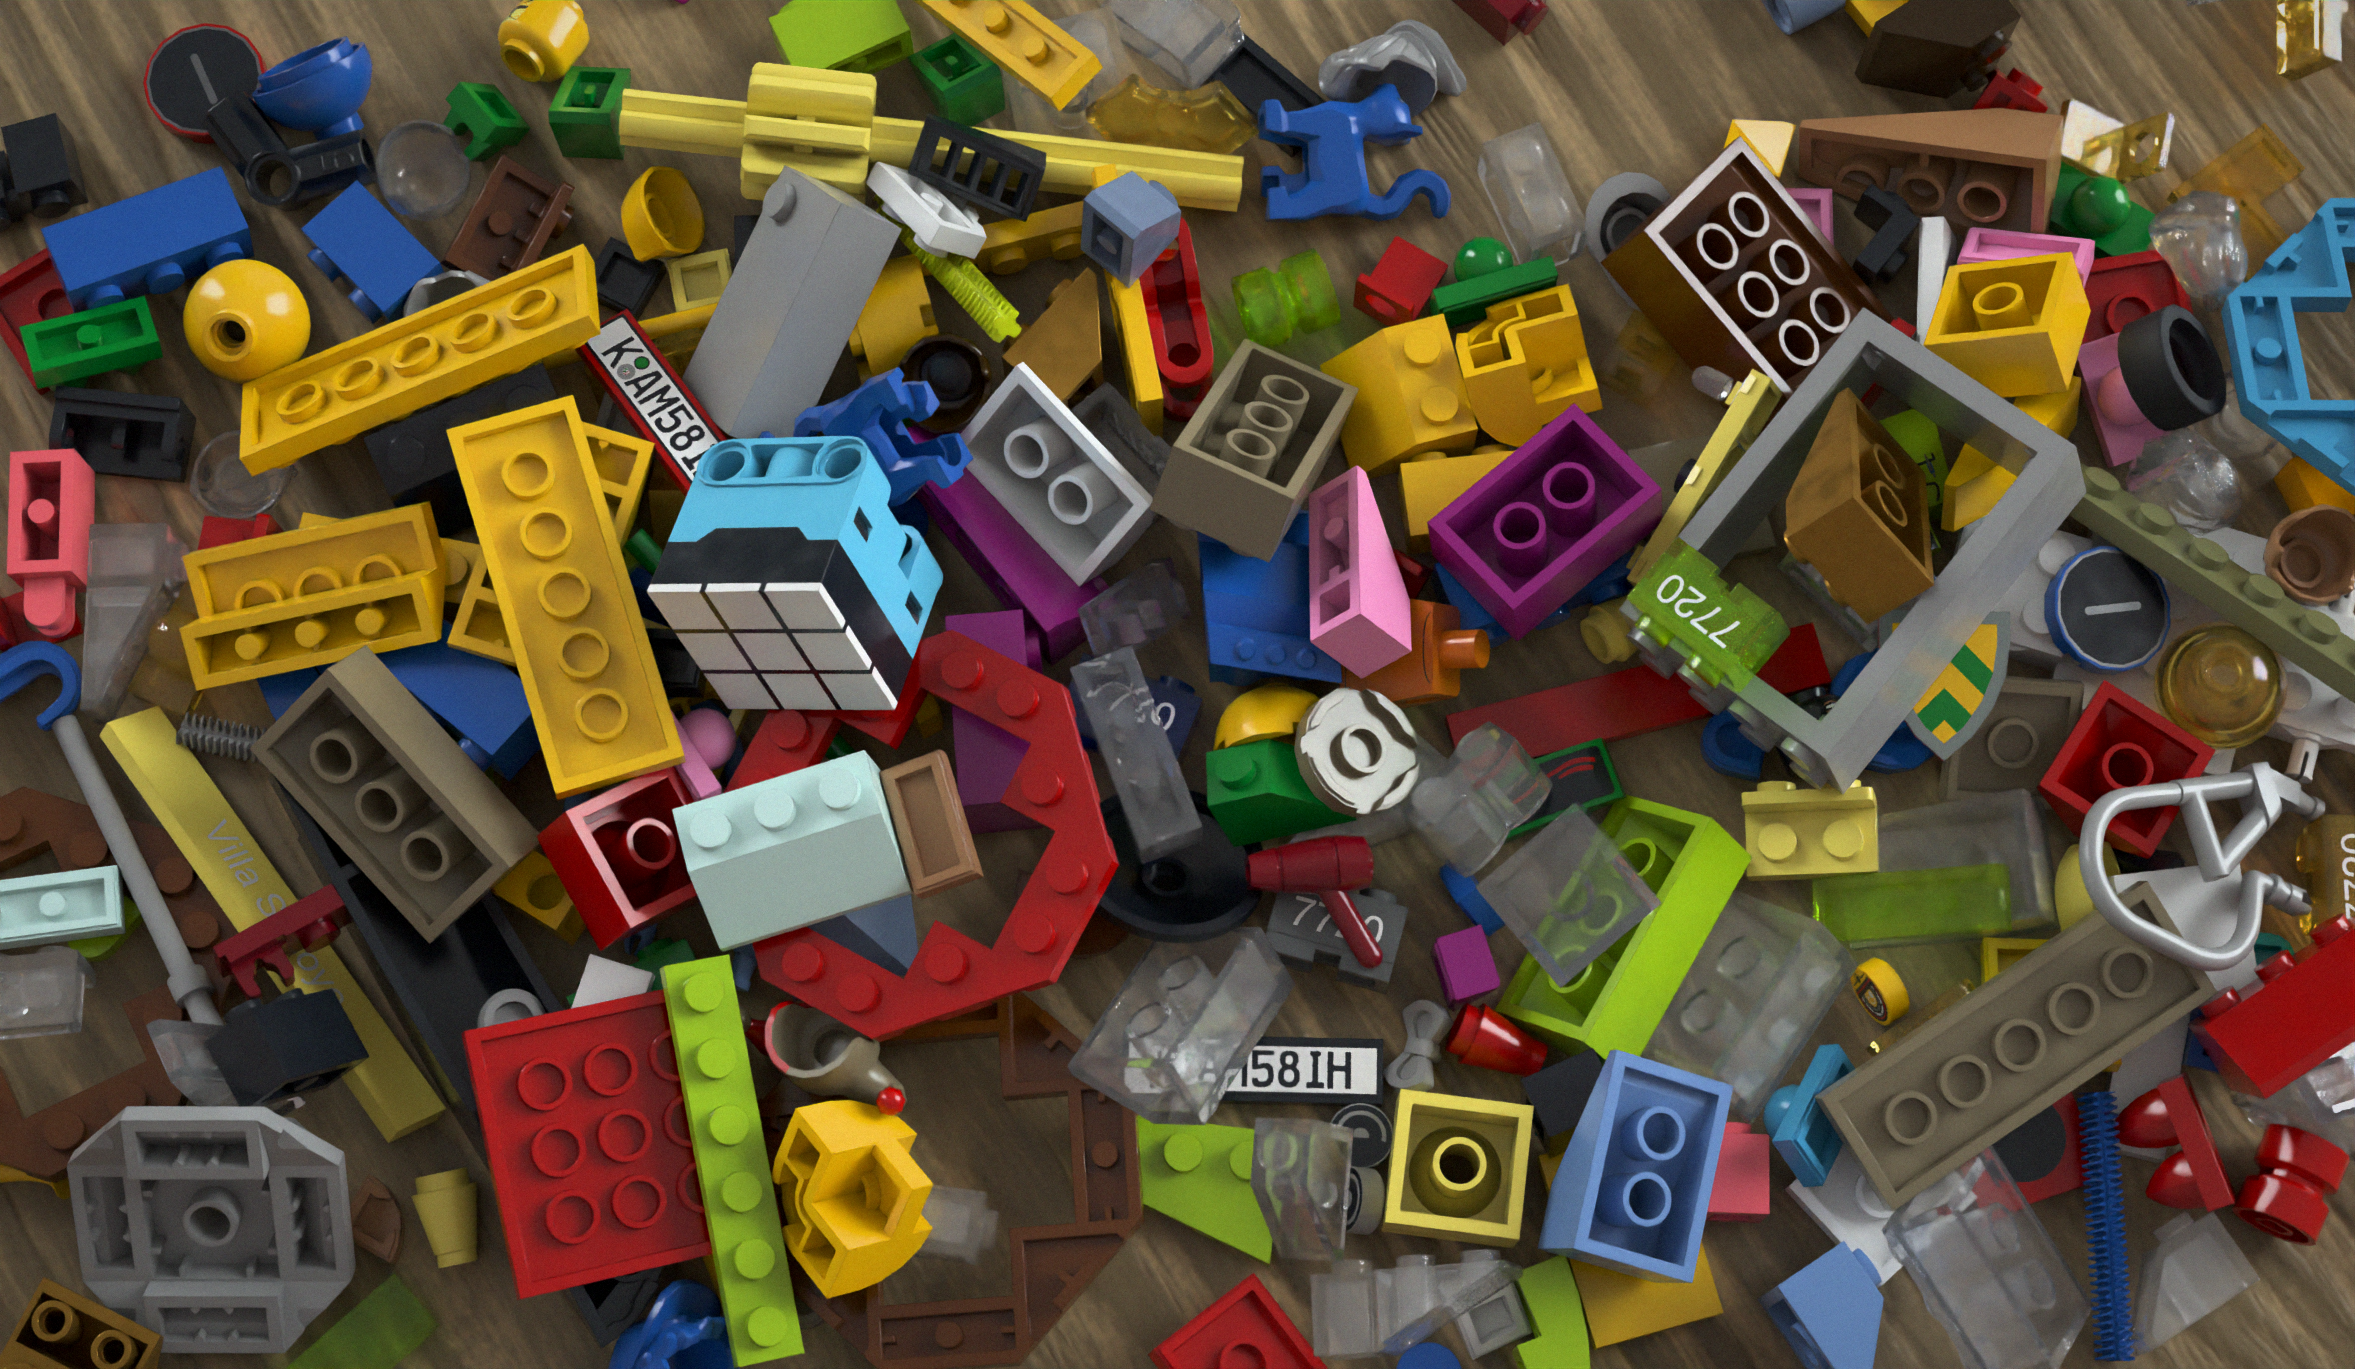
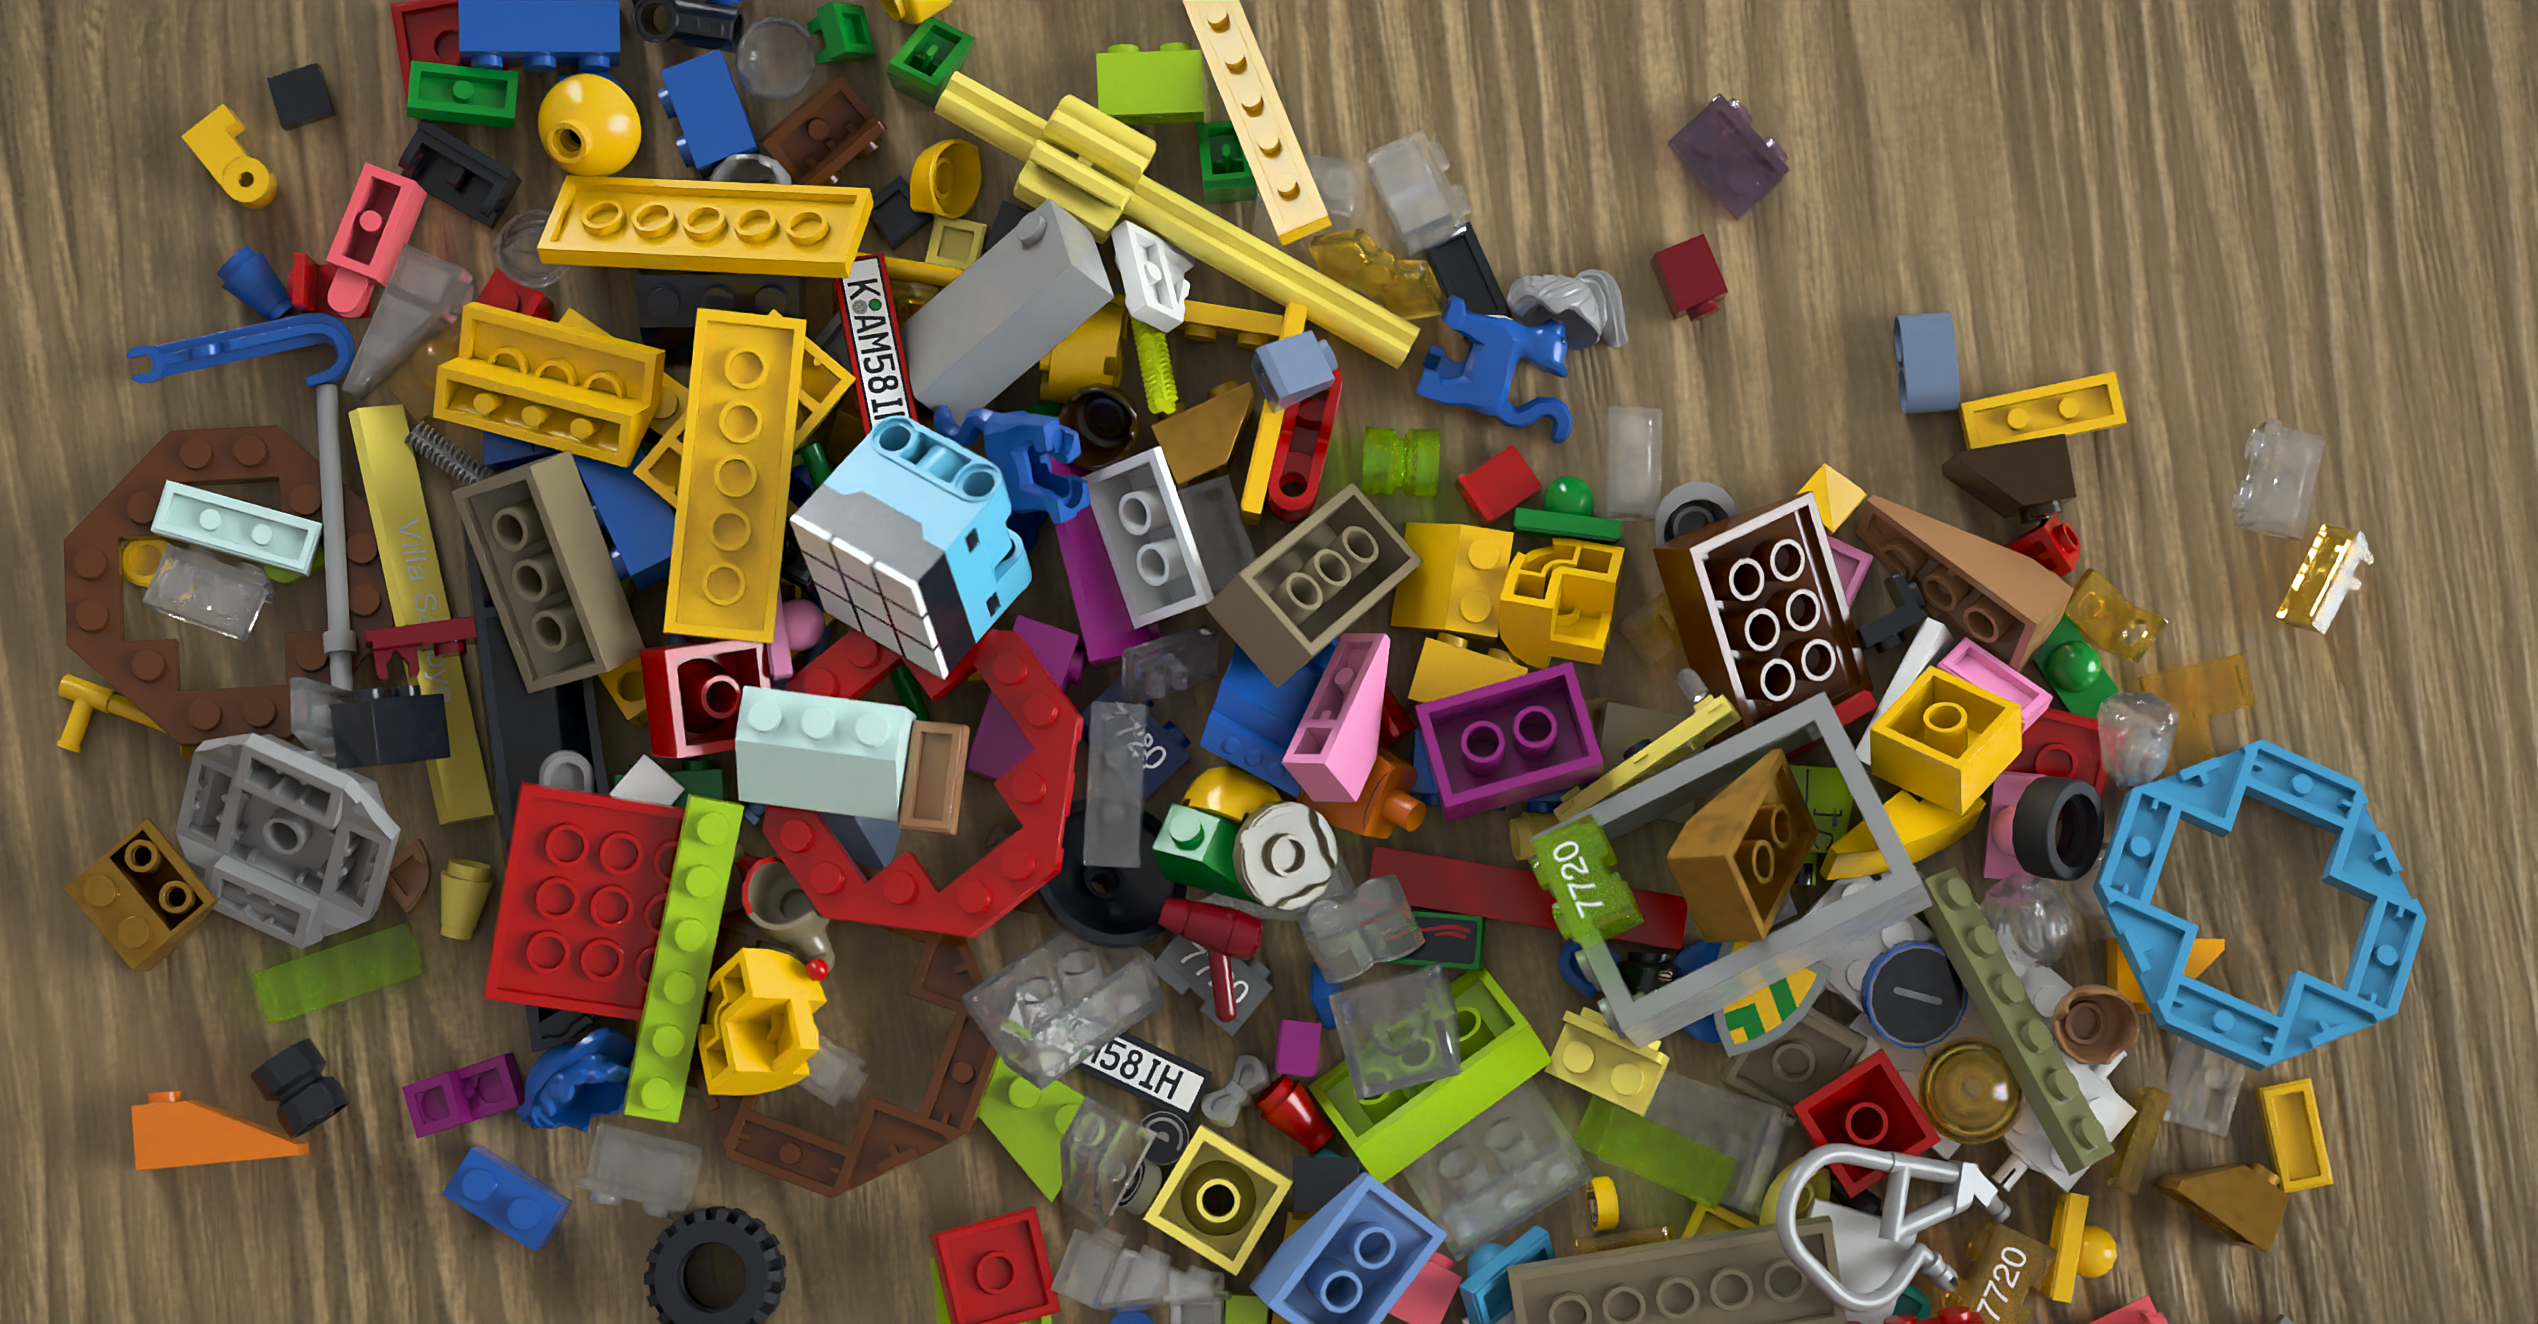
camera: 20 degrees right, 10 degrees up
black slope [908,113,1046,222] -> none

